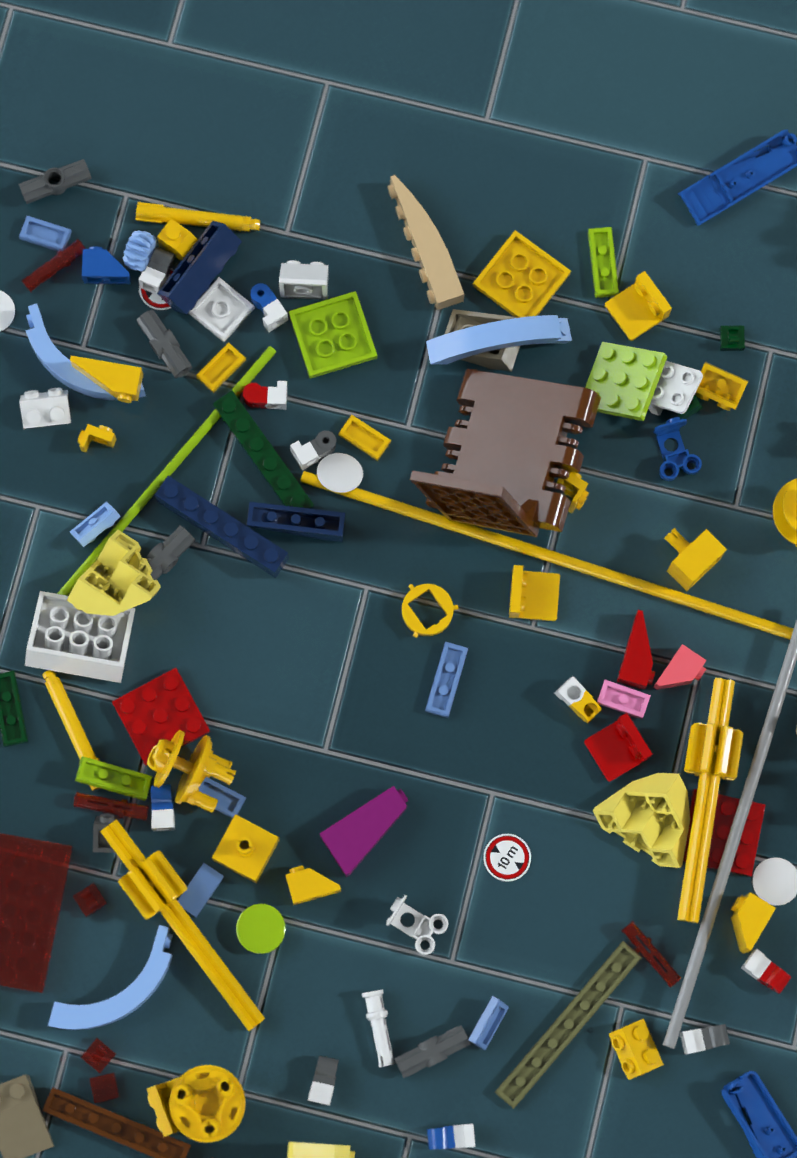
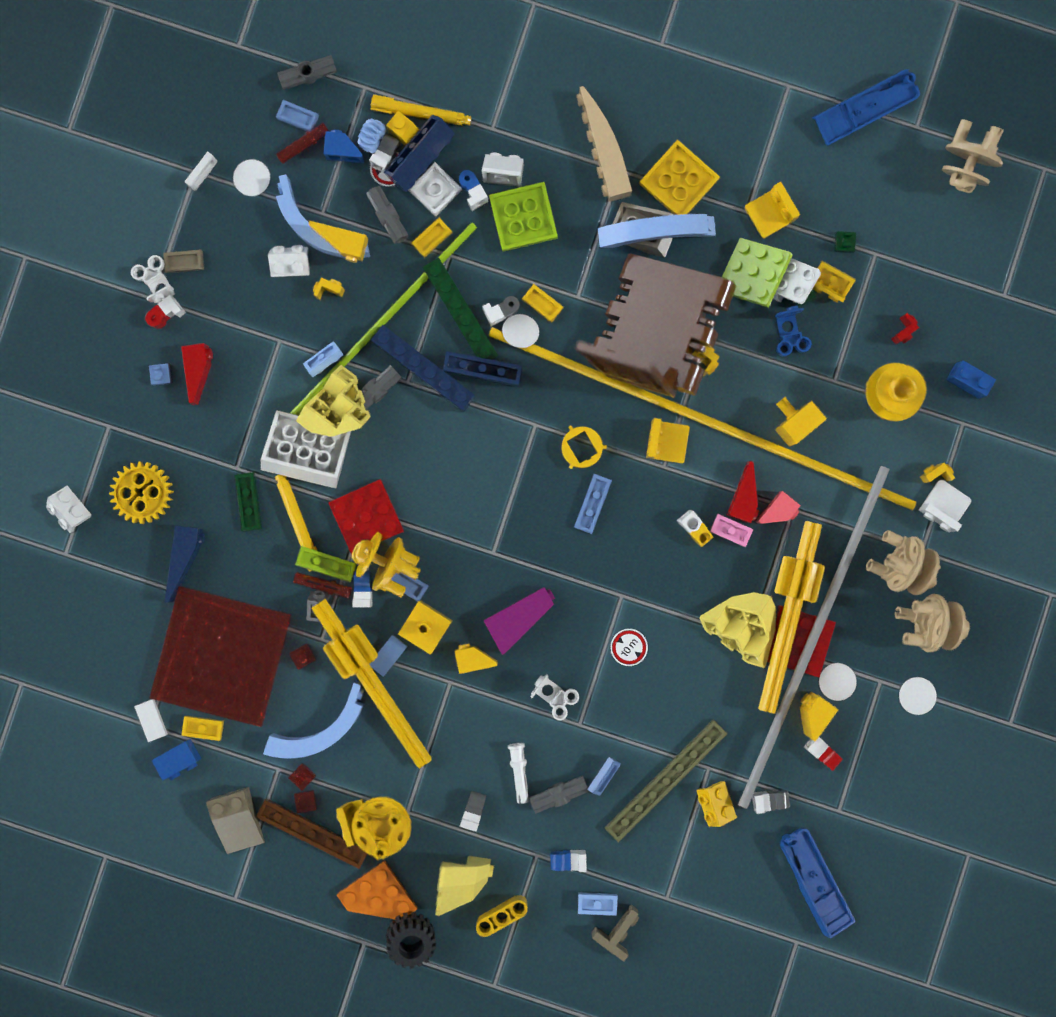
camera: 15 degrees right, 10 degrees up
lime tile [236,904,286,954] -> none
leg [243,381,288,410] -> none
red bracket [584,713,653,782] -> none
lime tile [588,227,619,298] -> none
clear red pin [621,921,682,988] -> none

